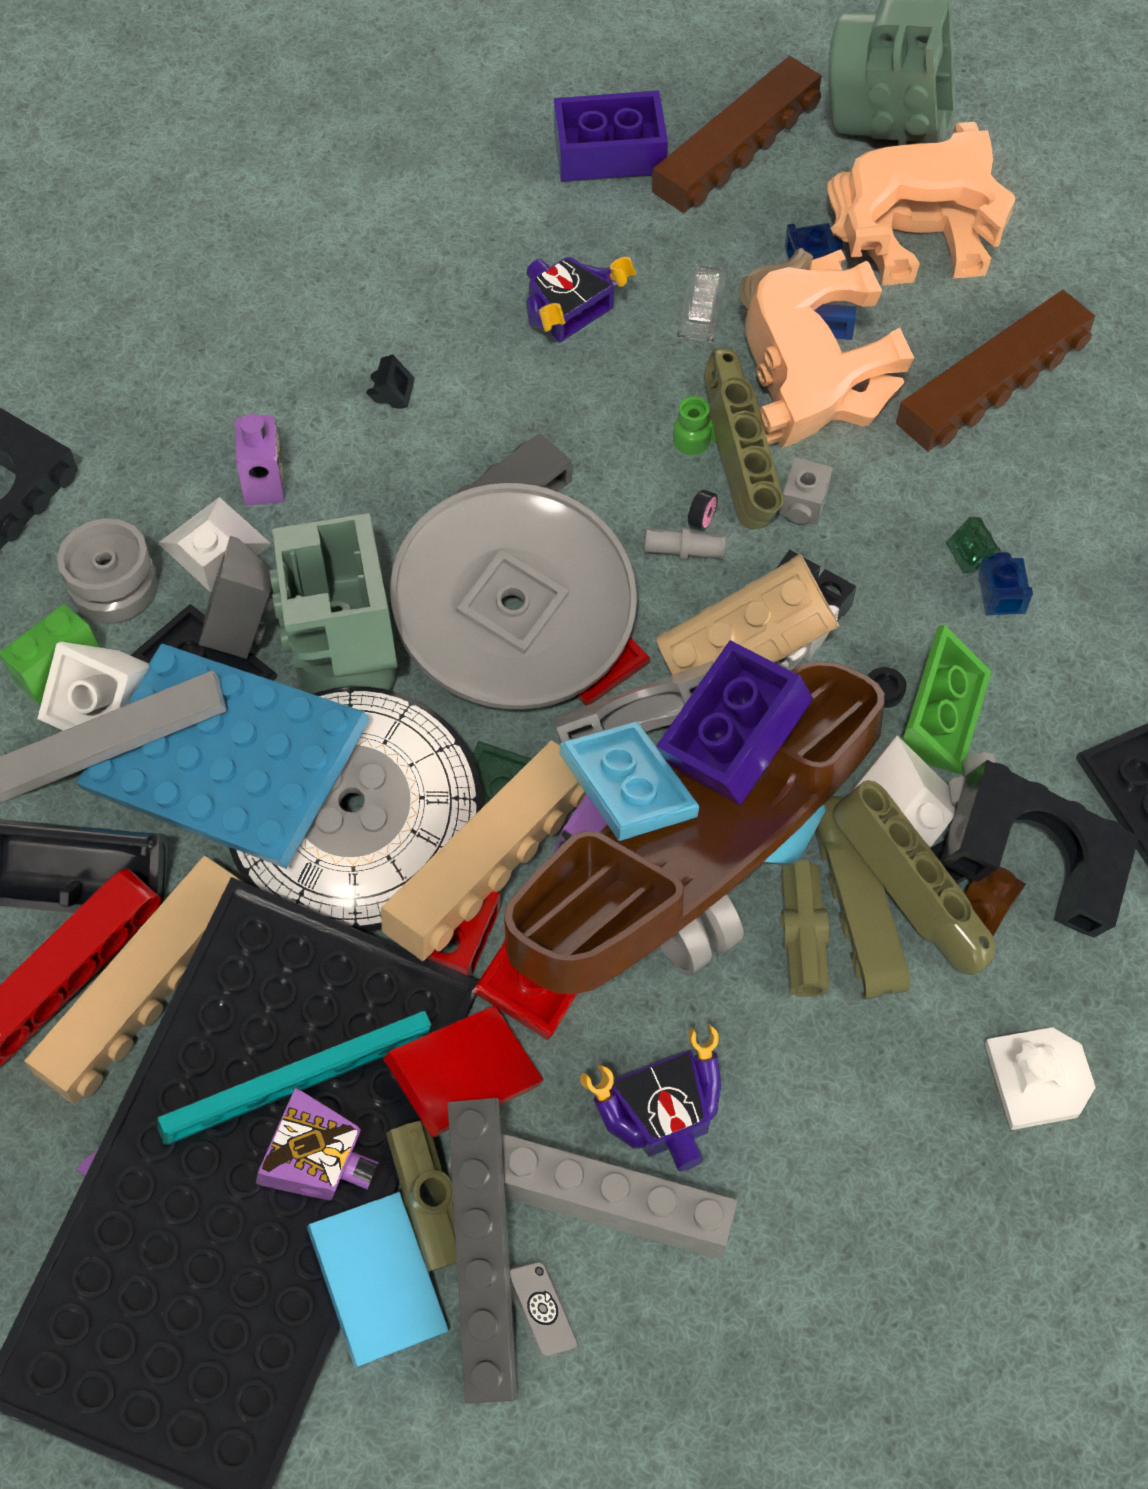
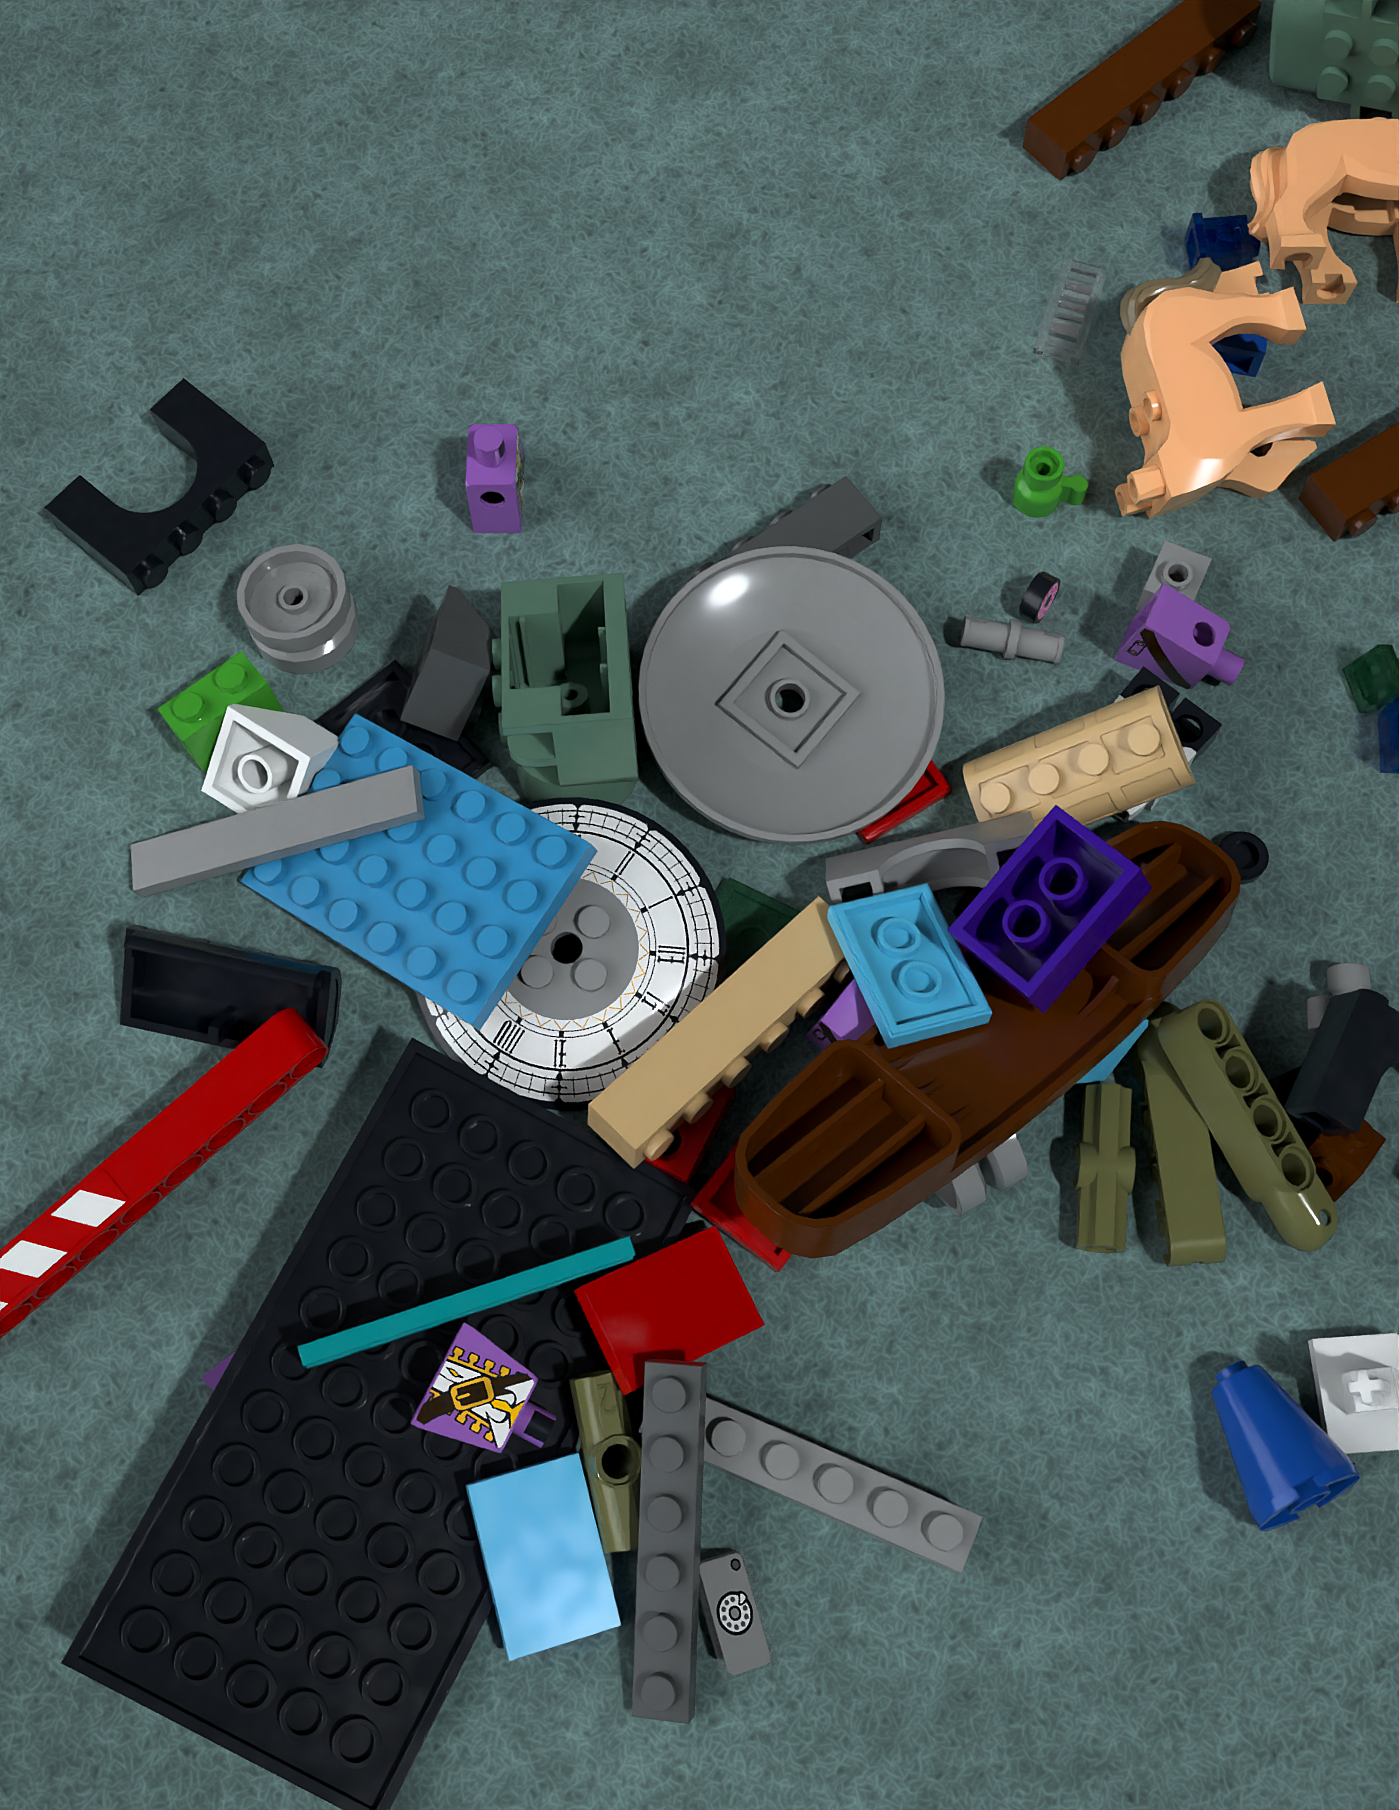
camera: 10 degrees right, 10 degrees up
tan brick [24,855,243,1105] -> none
white slope [159,497,271,592] -> none
black tile [366,354,415,409] -> none
torso [526,257,637,343] -> none
dark purple brick [554,90,668,181] -> none
torso [580,1024,721,1172] -> none
olive piece [704,347,783,530] -> none
white slope [847,735,956,847] -> none
bright green slope [903,624,992,774] -> none
none -> medium lavender torso [1114,583,1245,690]
none -> blue cone [1211,1361,1360,1532]

